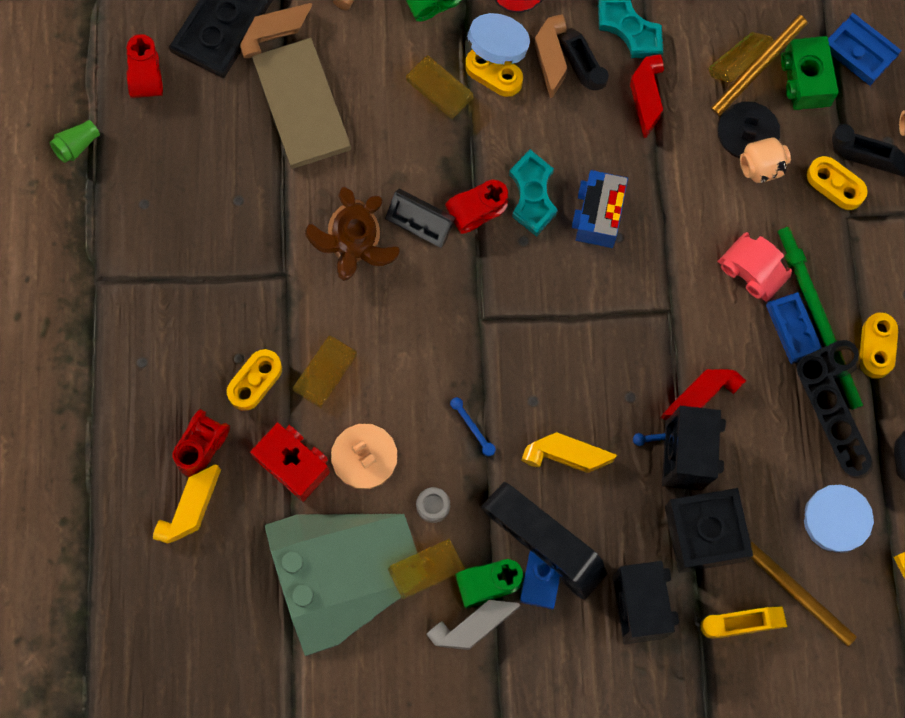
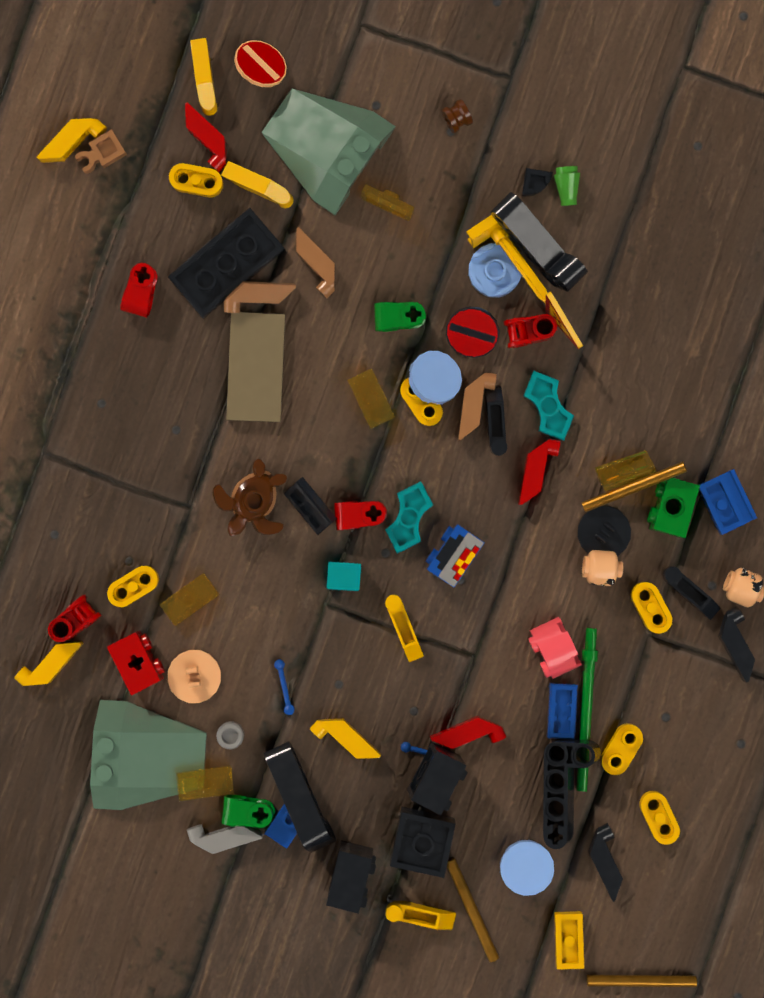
camera: 30 degrees right, 15 degrees up
bright green cone [50,120,100,163] -> none
none -> teal panel [327,561,362,591]
none -> yellow piece [385,594,424,662]

